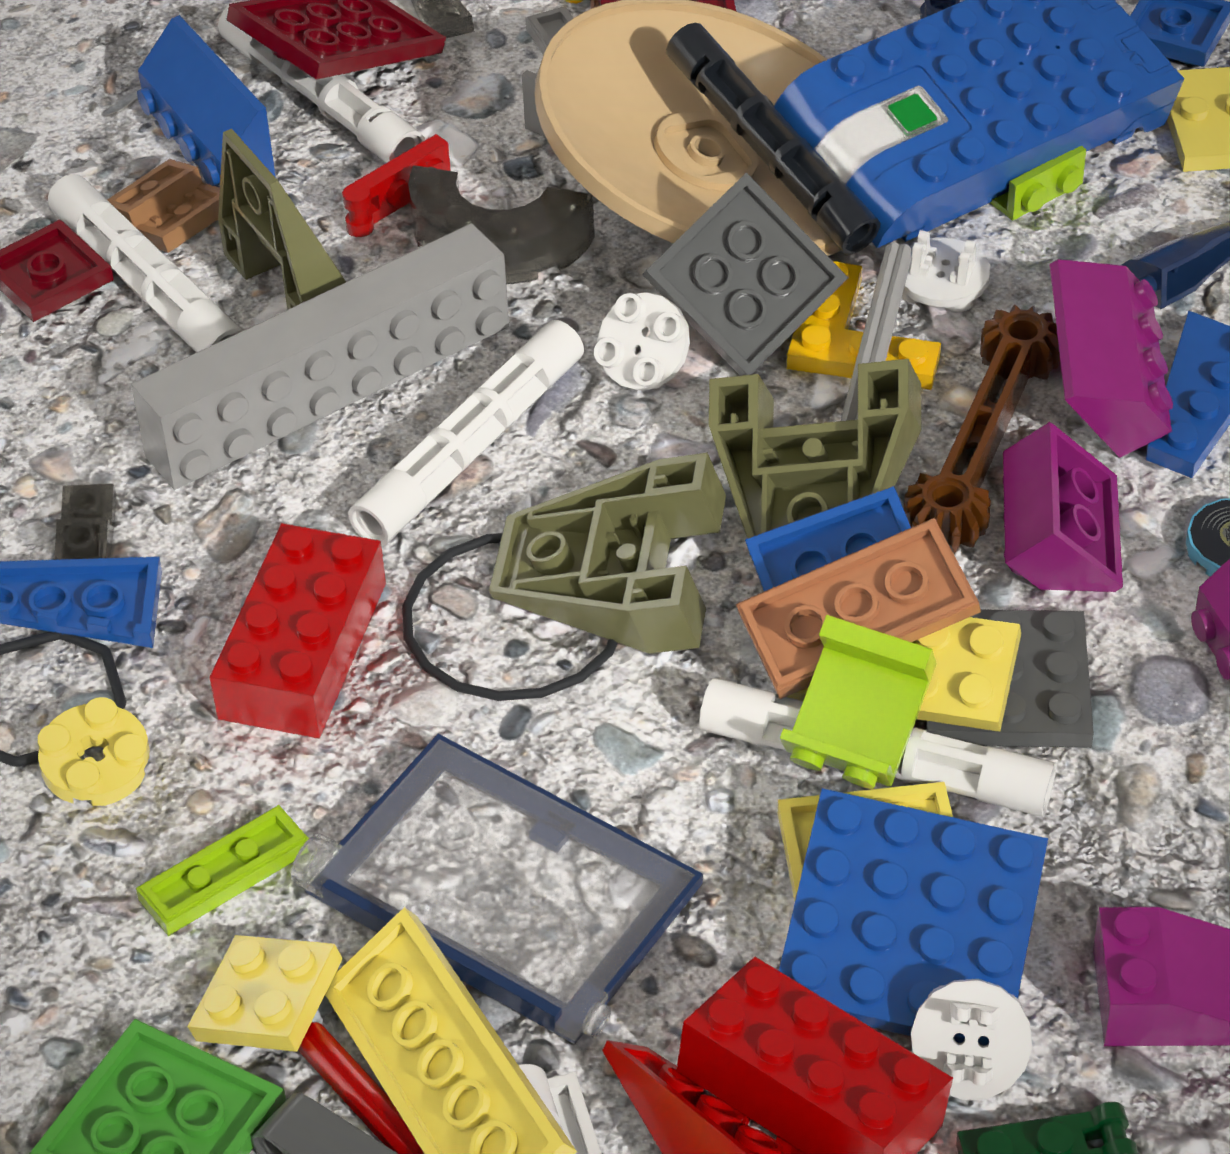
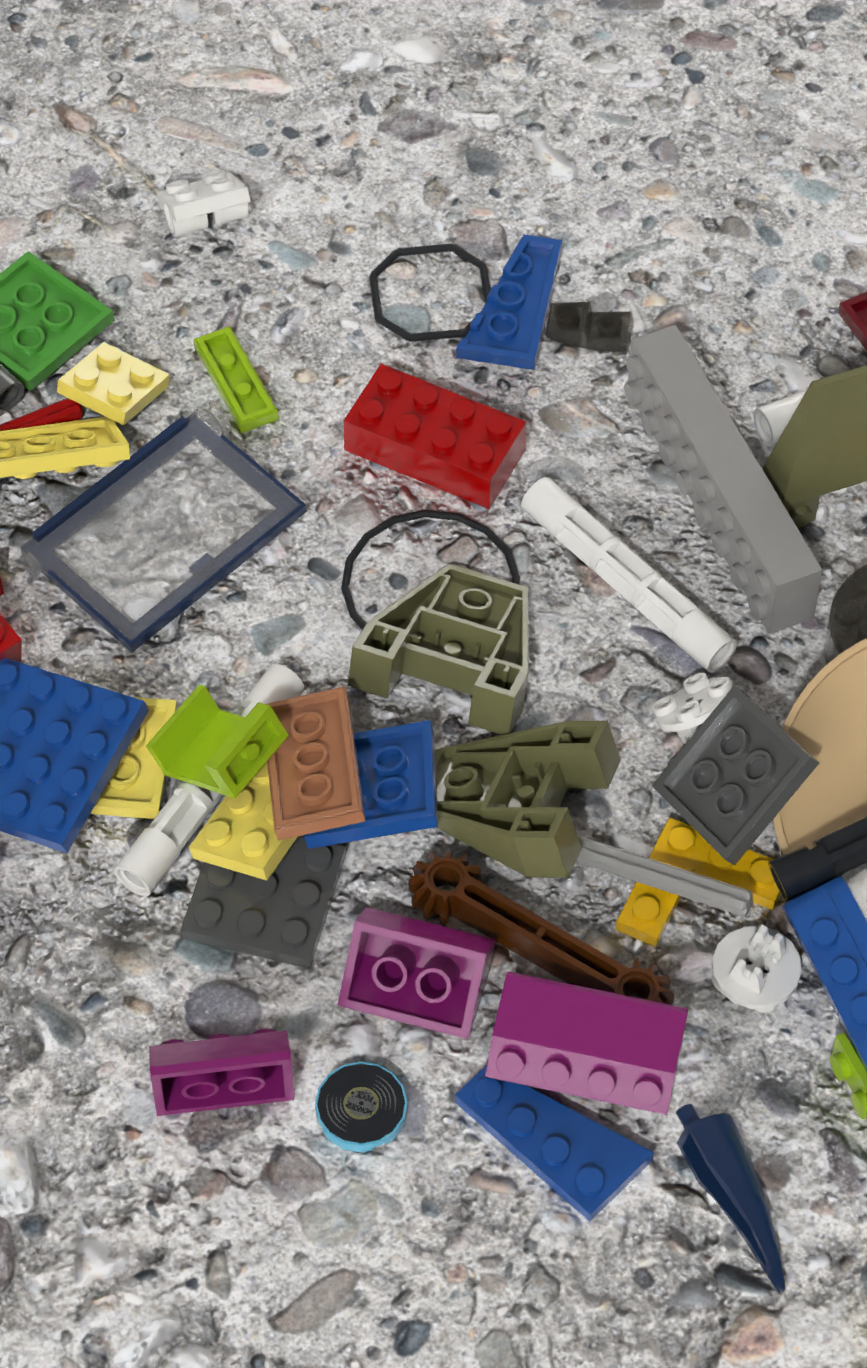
camera: 100 degrees right, 10 degrees up
light yellow plate [37,697,150,806] -> none

